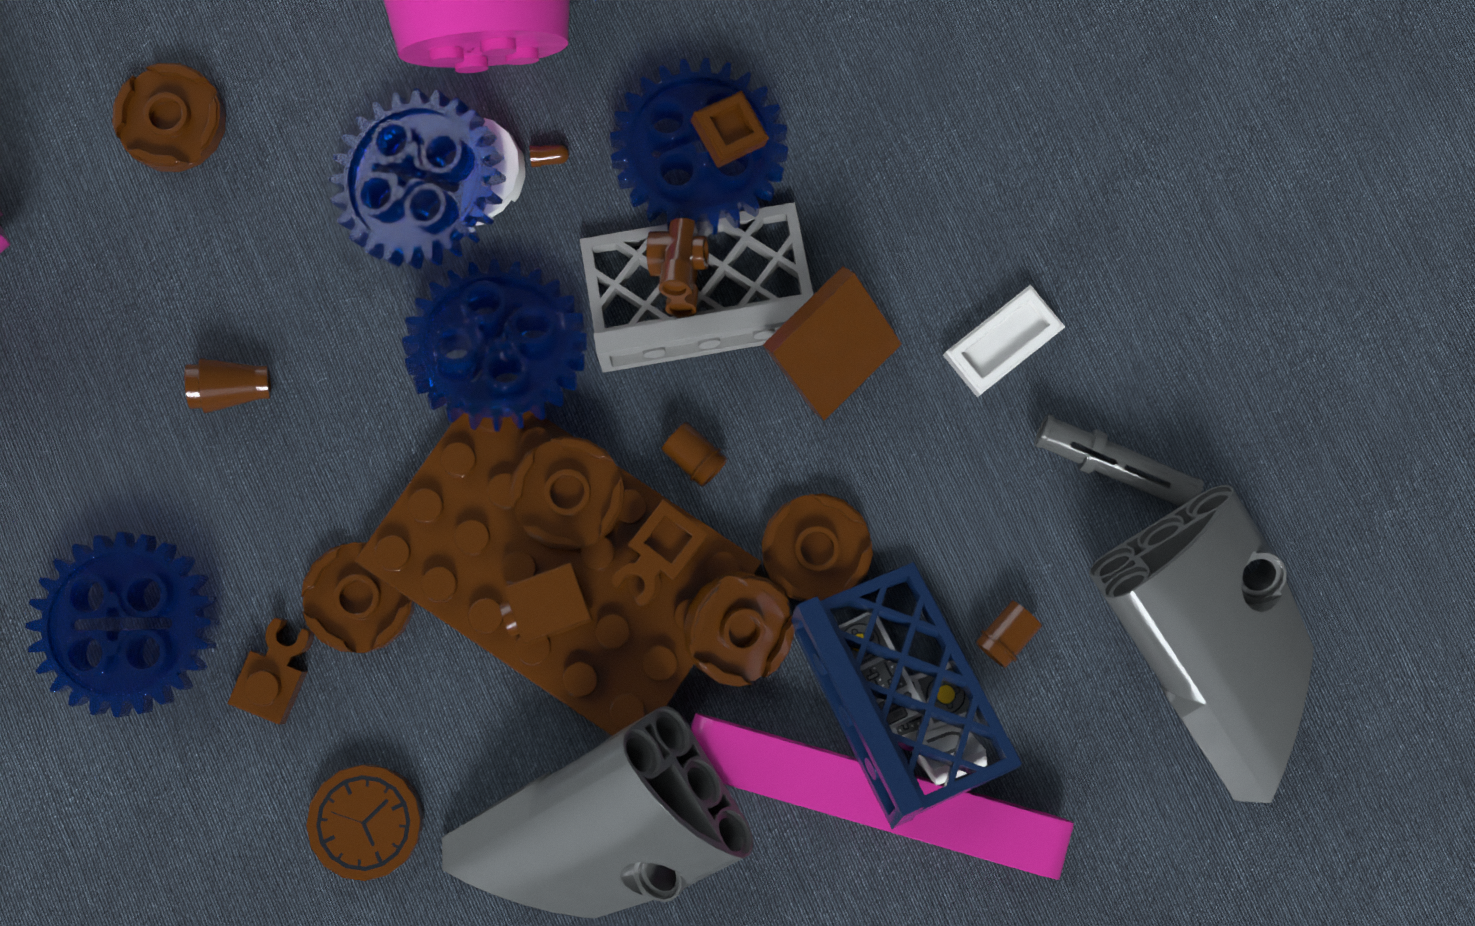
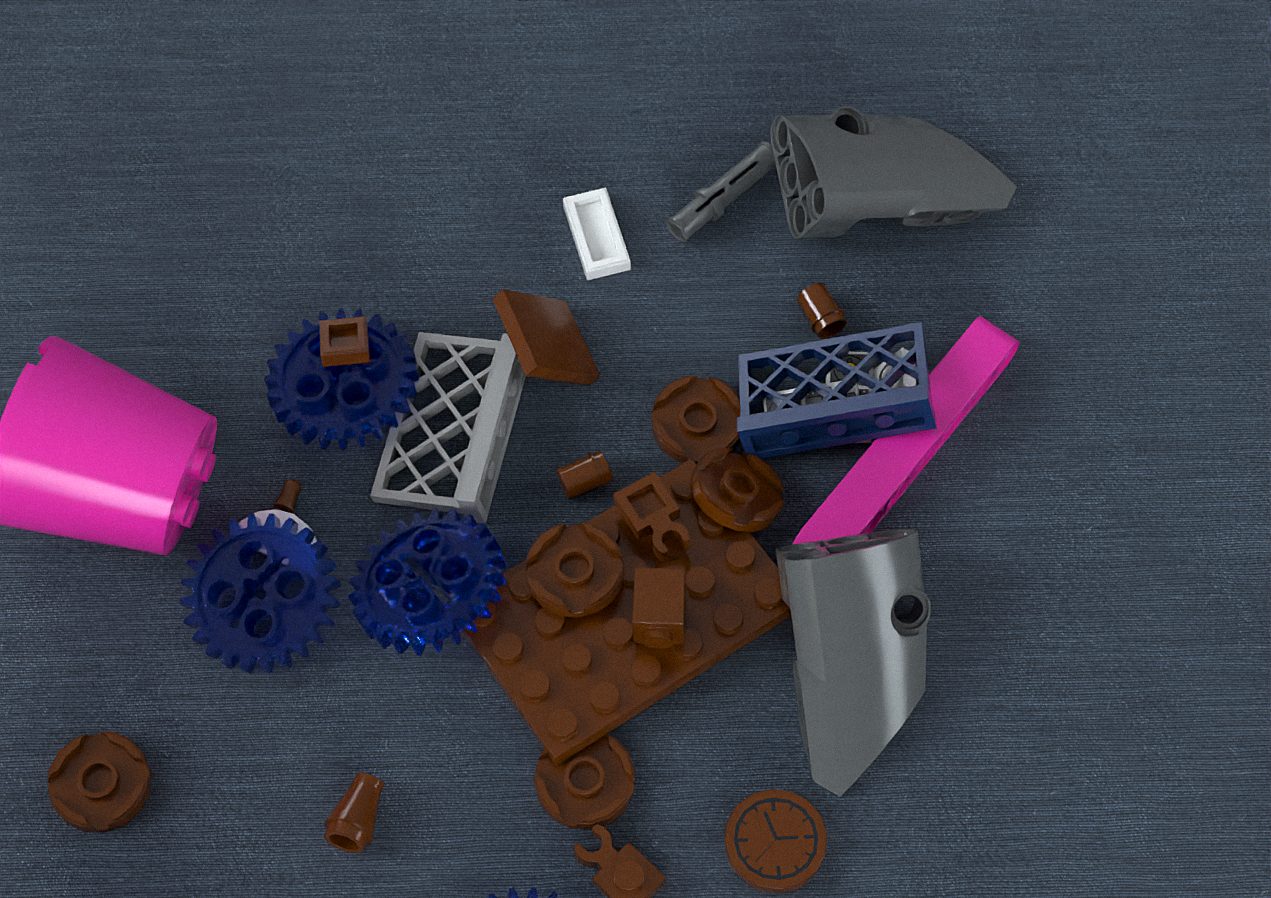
camera: 65 degrees left, 20 degrees down
reddish brown plate [646,218,709,318] -> none

